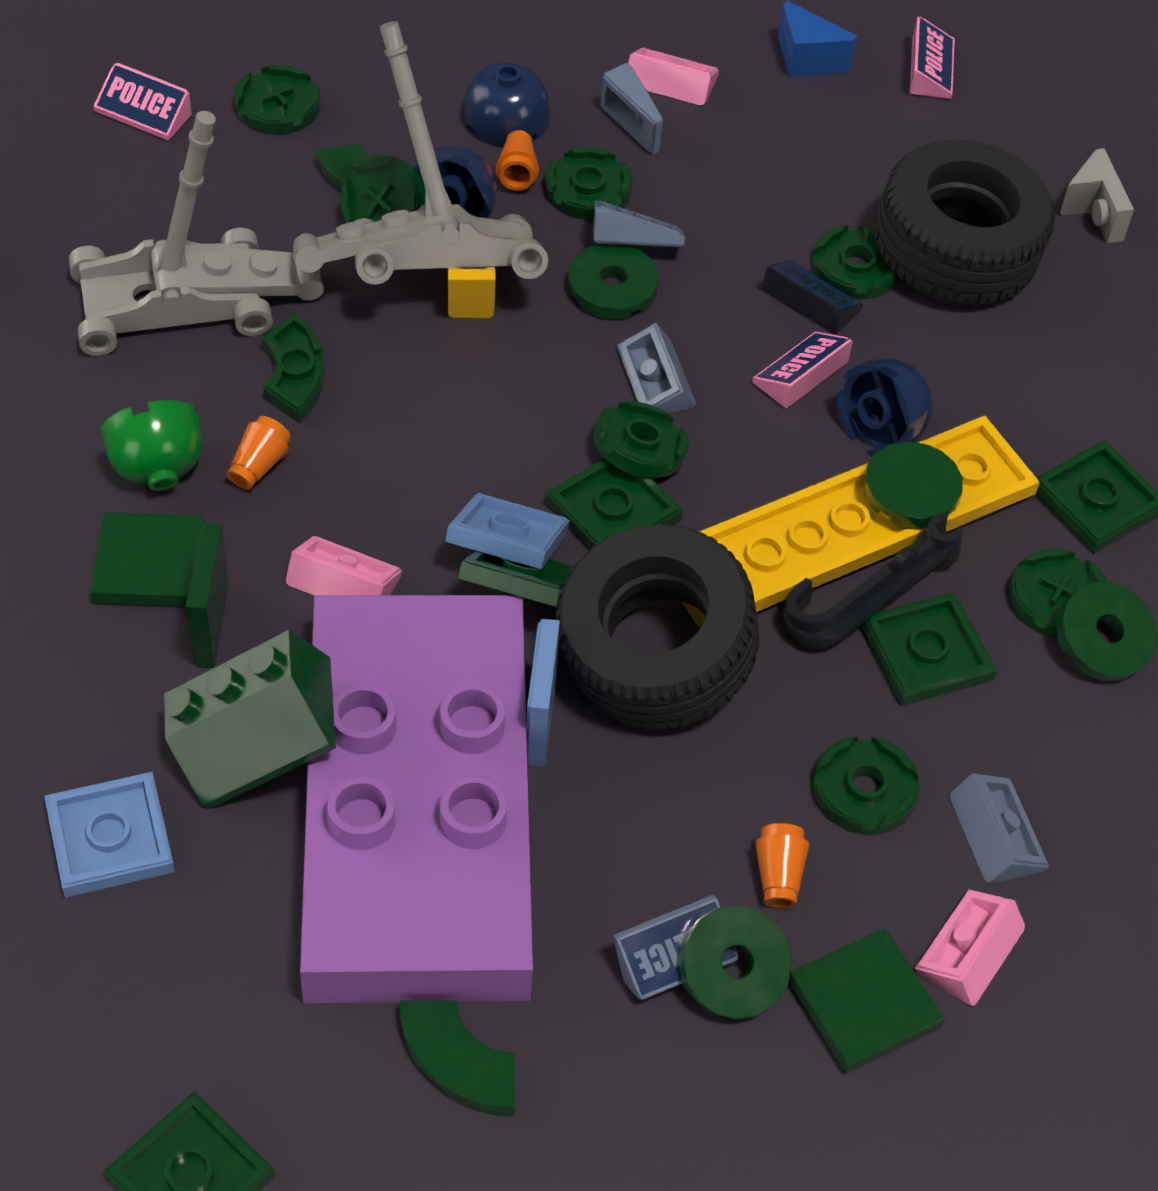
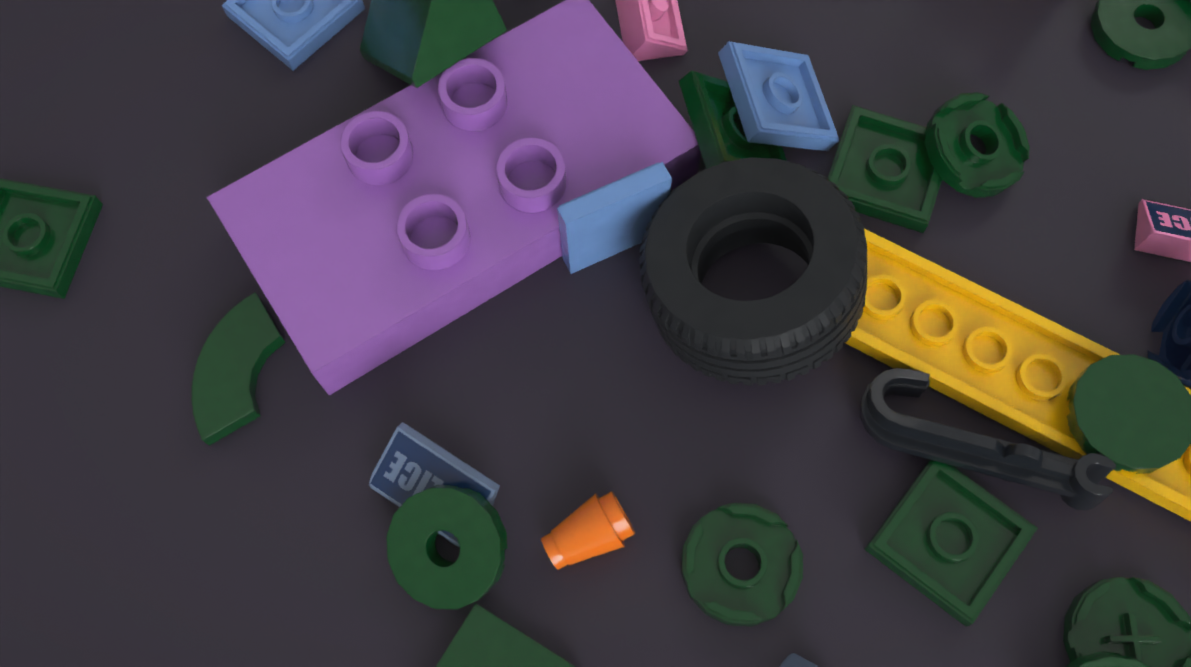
camera: 65 degrees right, 15 degrees up
sand blue slope [617,323,697,413] -> none

